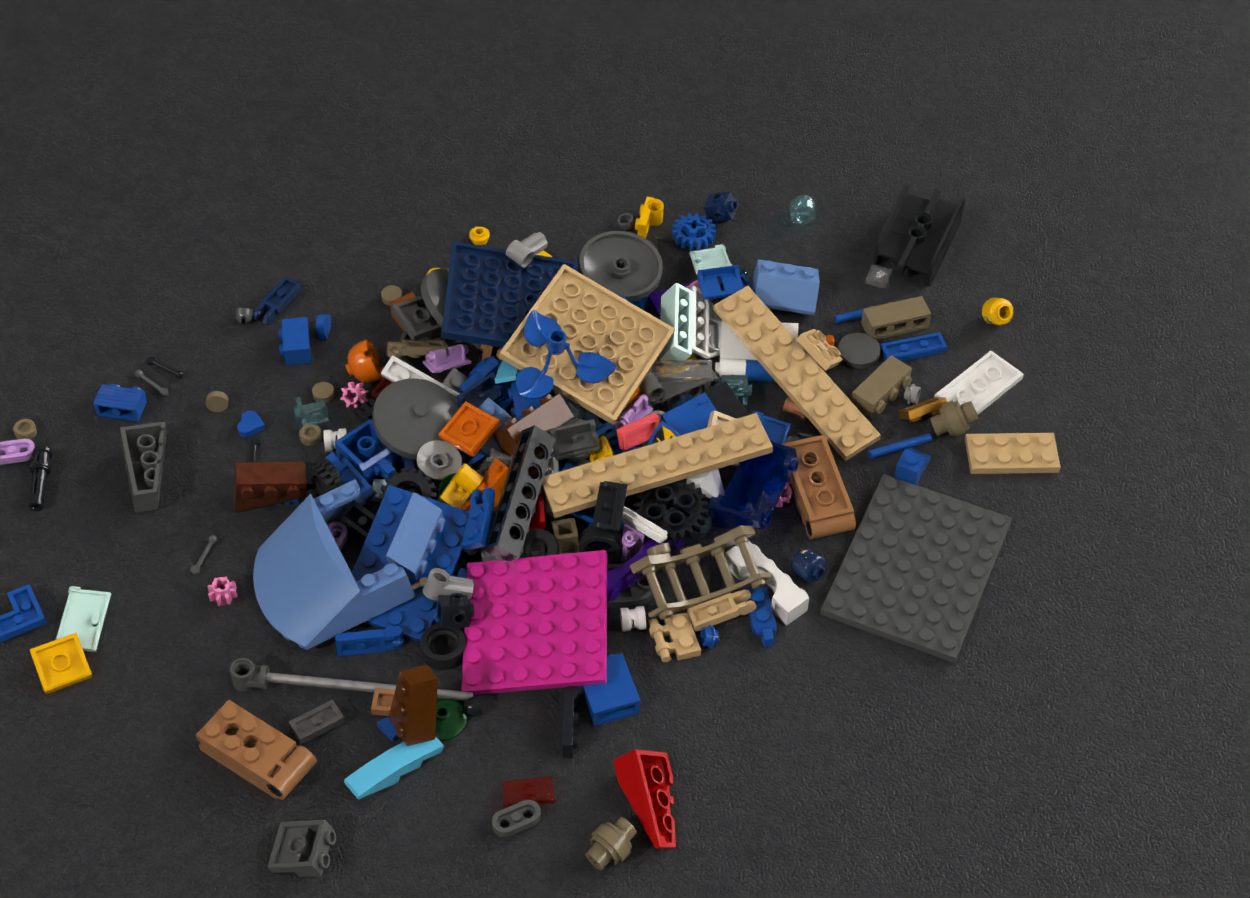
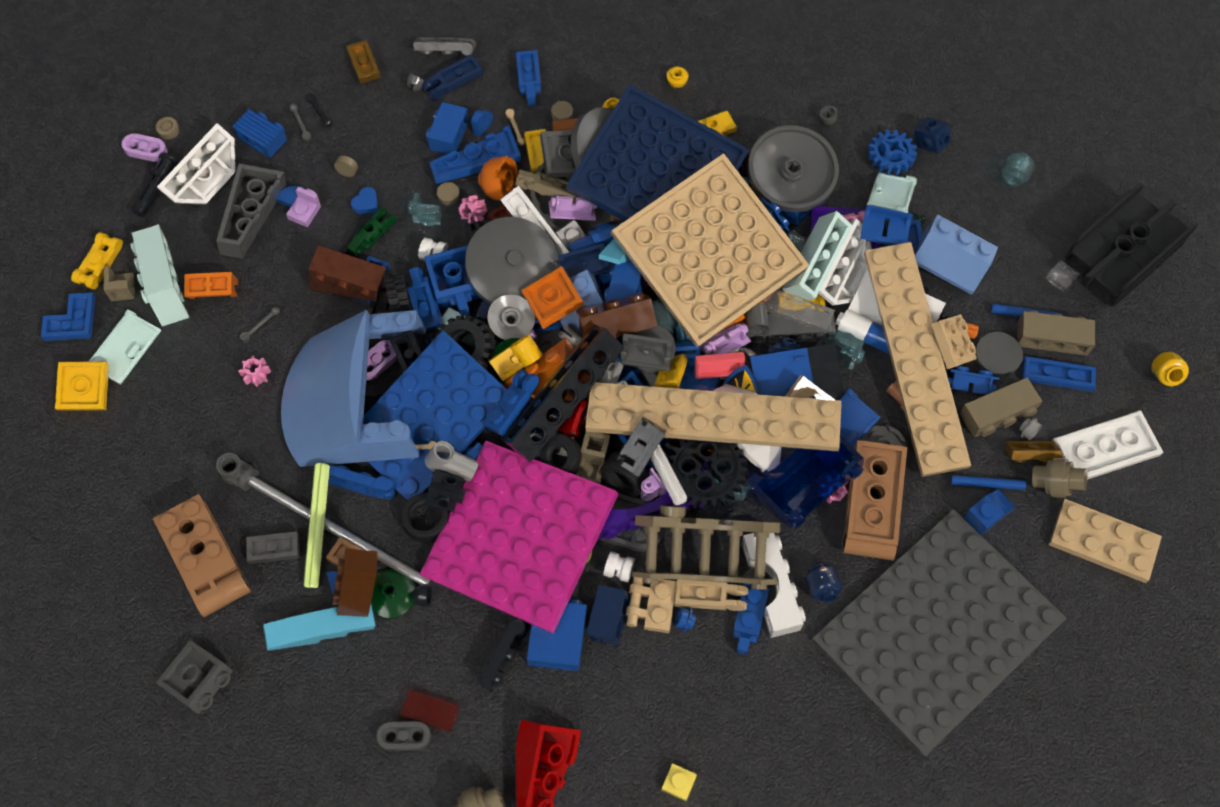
camera: 25 degrees right, 15 degrees up
dark tan tile [299,424,322,446] -> none
medium blue slope [386,492,445,580] -> none
light grey piece [506,232,548,268] -> none
blue plant [515,310,616,399] -> none
yellow plate [635,197,664,239] -> none
none -> yellow plate [71,232,123,290]
none -> dark tan panel [104,266,135,301]
none -> light aqua wedge [130,224,189,326]
none -> white wedge [157,123,235,204]
none -> orange hinge [184,272,238,299]
none -> blue tile [276,186,305,208]
none -> lavender bracket [286,187,321,227]
none -> yellowish green axle [303,463,330,588]
none -> pearl gold plate [346,40,381,84]
none -> dark green hinge [347,206,398,258]
none -> flat silver plate [413,37,477,55]
none -> blue wing [430,125,522,184]
none -> tan hinge [506,109,525,146]
none -> blue hinge [516,50,541,106]
none -> yellow plate [524,129,546,173]
none -> dark blue hinge [586,585,630,647]
none -> light yellow plate [662,764,697,801]
none -> blue hinge [947,366,999,395]

